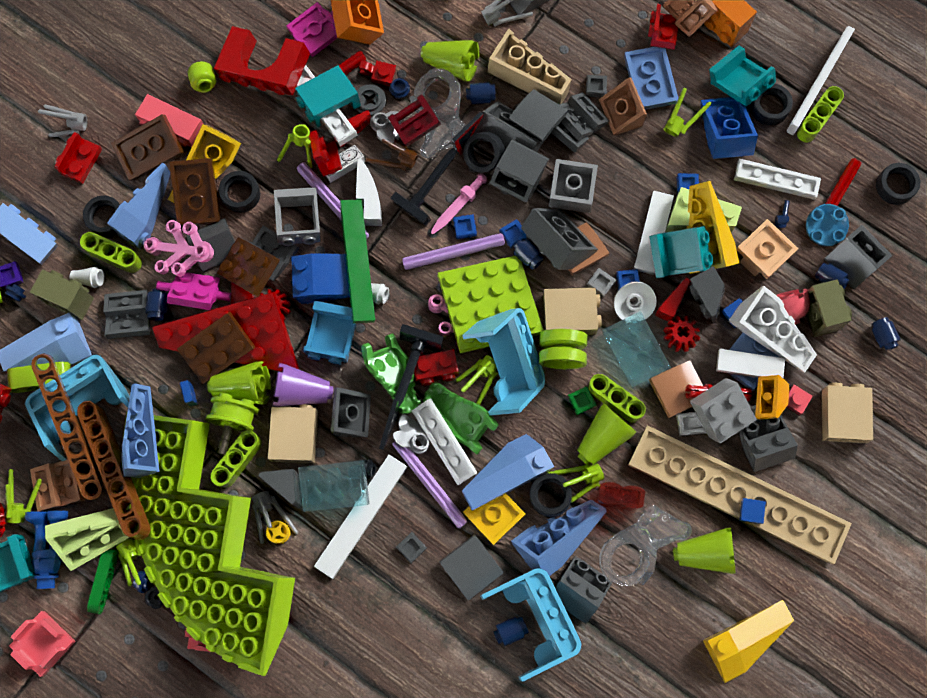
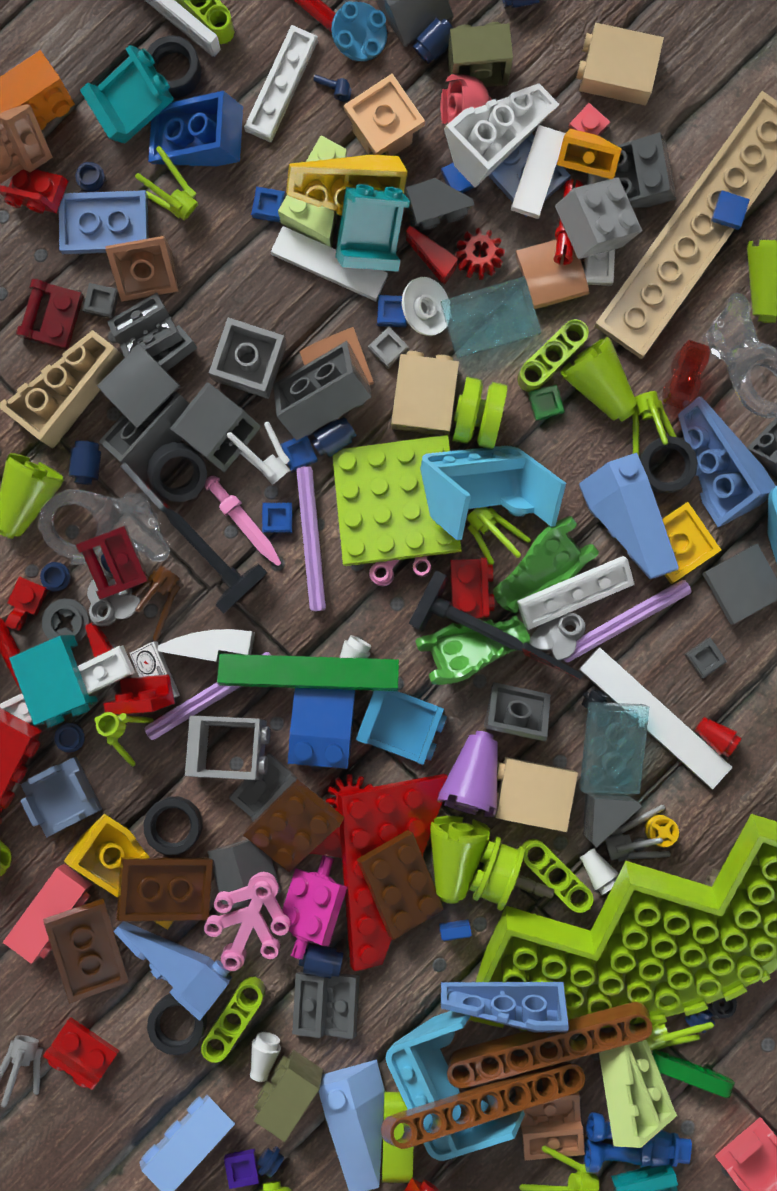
camera: 80 degrees left, 10 degrees up
none -> dark red plate [16,279,84,350]
none -> sand blue panel [20,757,102,838]
none -> dark blue plate [55,723,85,753]
none -> dark blue plate [75,162,105,192]
none -> white plant [227,422,290,485]
none -> white cone [580,848,619,895]
none -> red cone [694,717,742,757]

